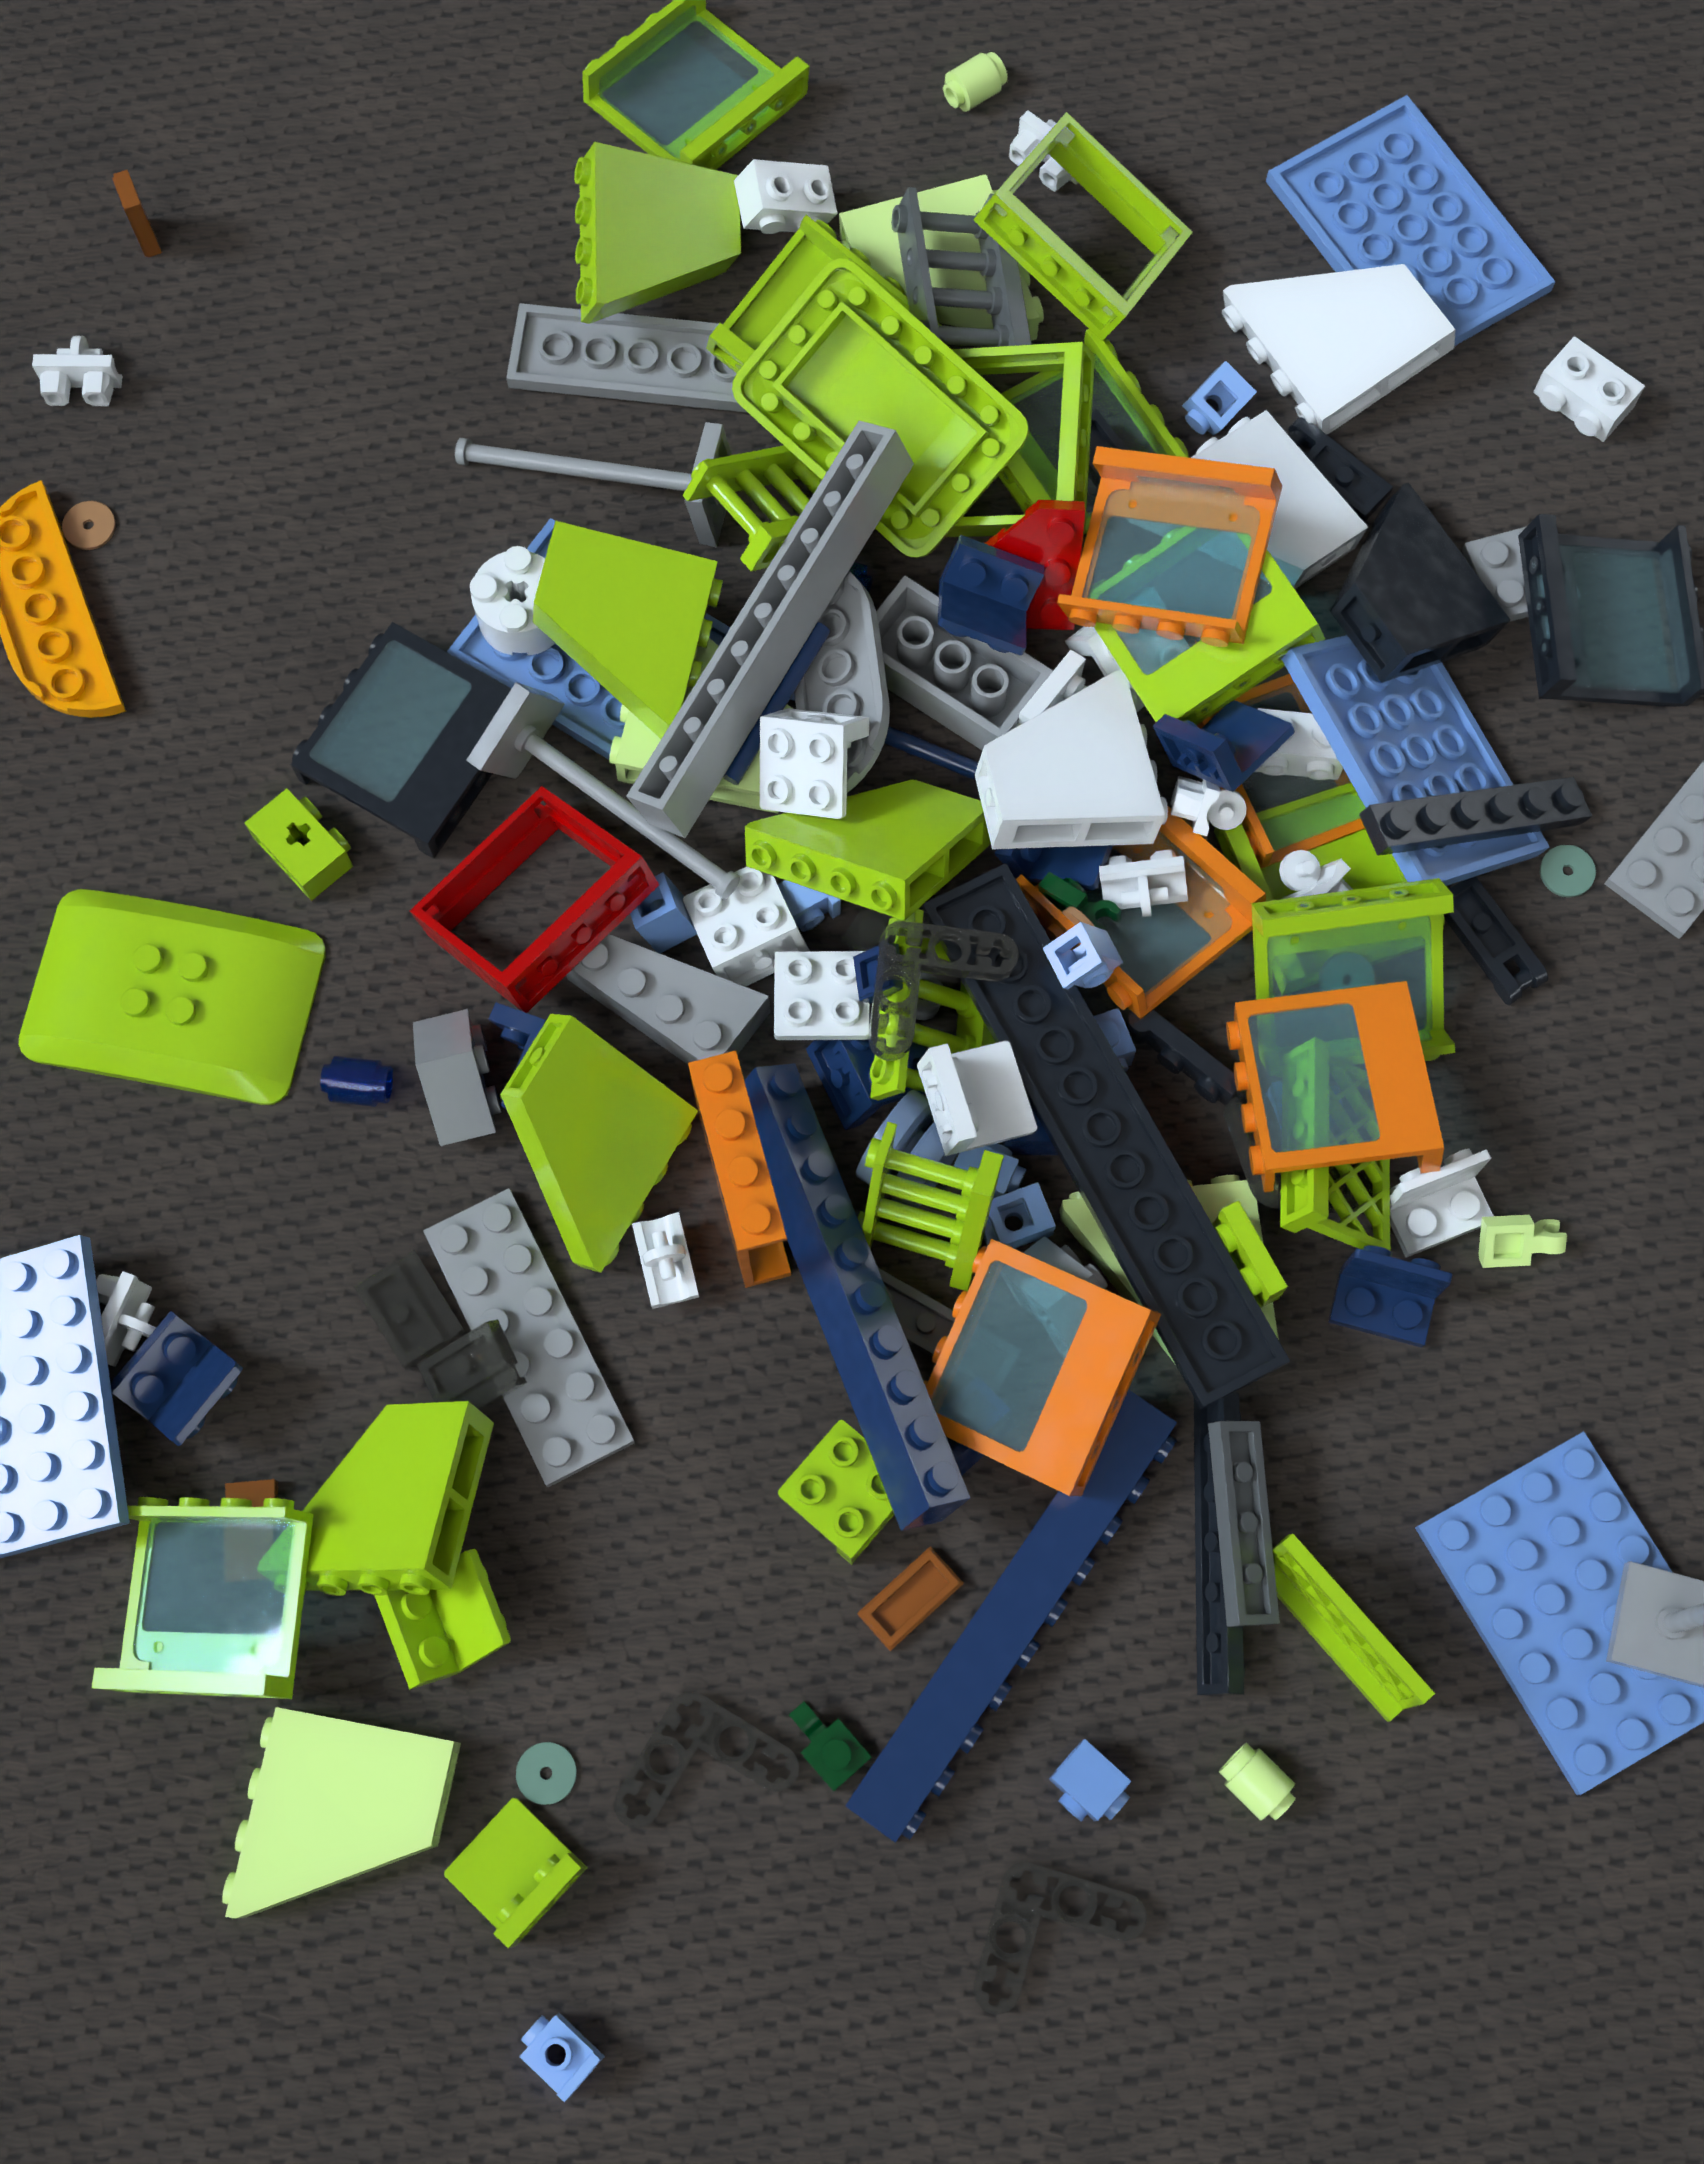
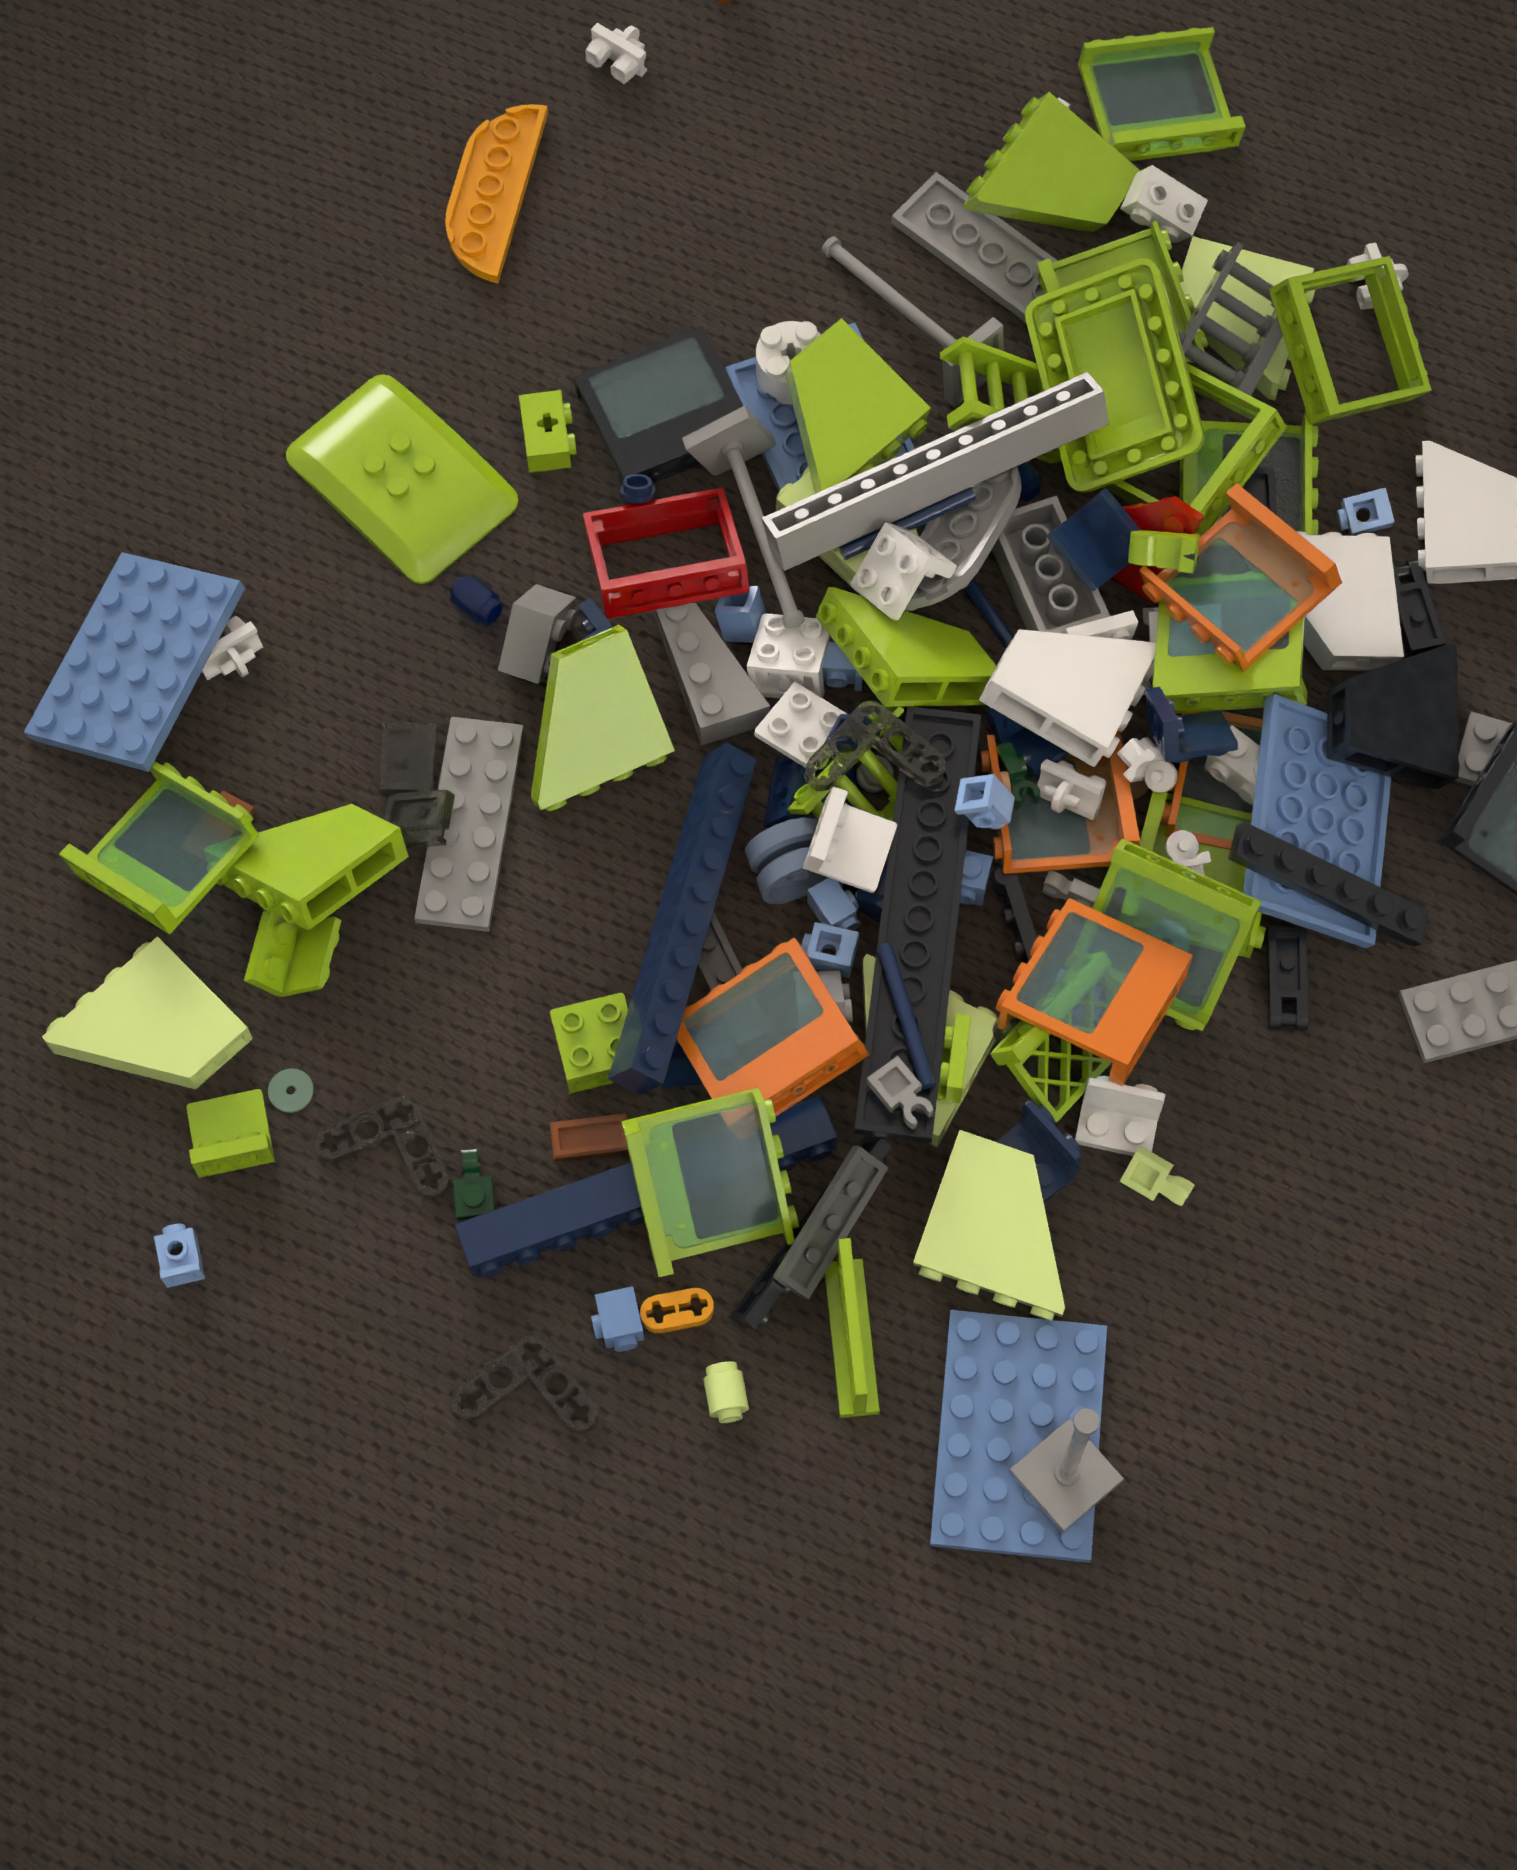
camera: 35 degrees right, 5 degrees down
medium nougat wheel [62,501,116,550] -> none
dark blue bracket [110,1311,243,1446] -> none
white hips [632,1212,699,1309] -> none
orange panel [688,1050,791,1288] -> none
lime fence [858,1122,1004,1292] -> none
yellowish green brick [943,52,1008,112] -> none
sand green wheel [1540,845,1596,897] -> none
none -> dark blue plate [620,474,655,504]
none -> clear light blue panel [621,1088,799,1277]
none -> light orange beam [640,1288,714,1333]
none -> light grey plate [867,1056,933,1129]
none -> dark blue bar [877,943,936,1090]
none -> yellowish green slope [913,1130,1065,1321]
none -> light grey plate [1042,870,1100,908]
none -> lime leg [1128,530,1200,573]

